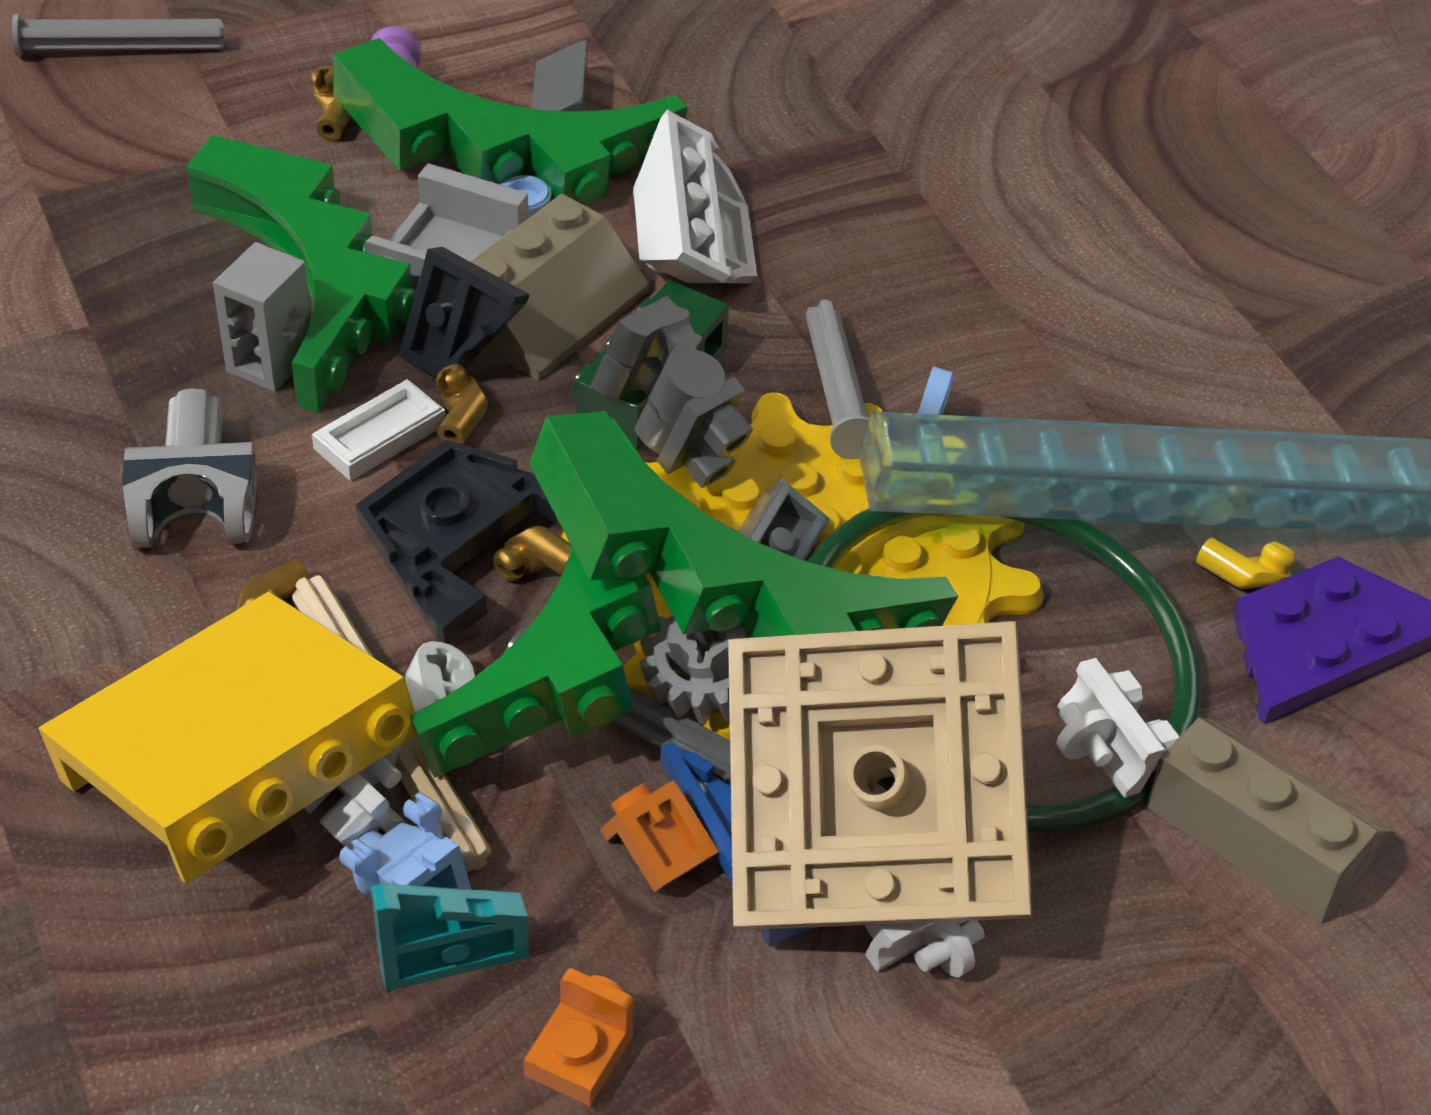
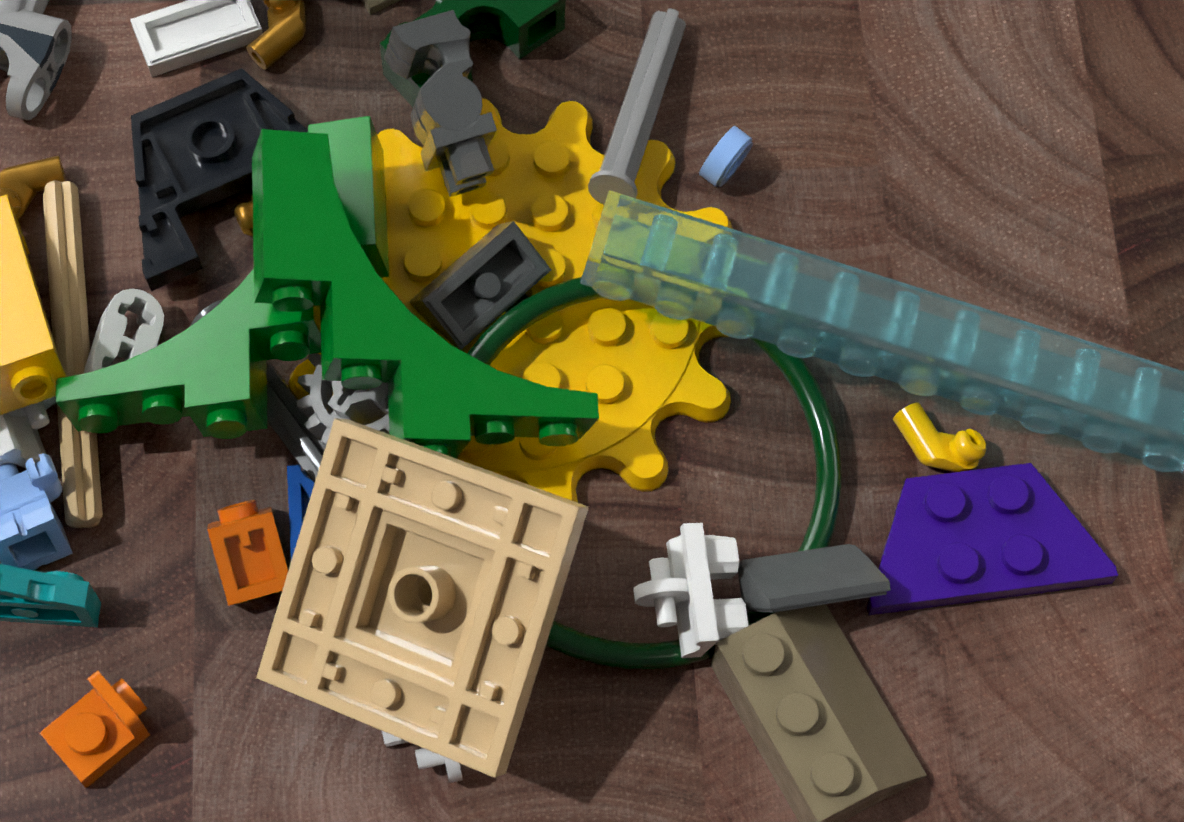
camera: 20 degrees right, 20 degrees up
none -> dark grey slope [738,544,891,612]

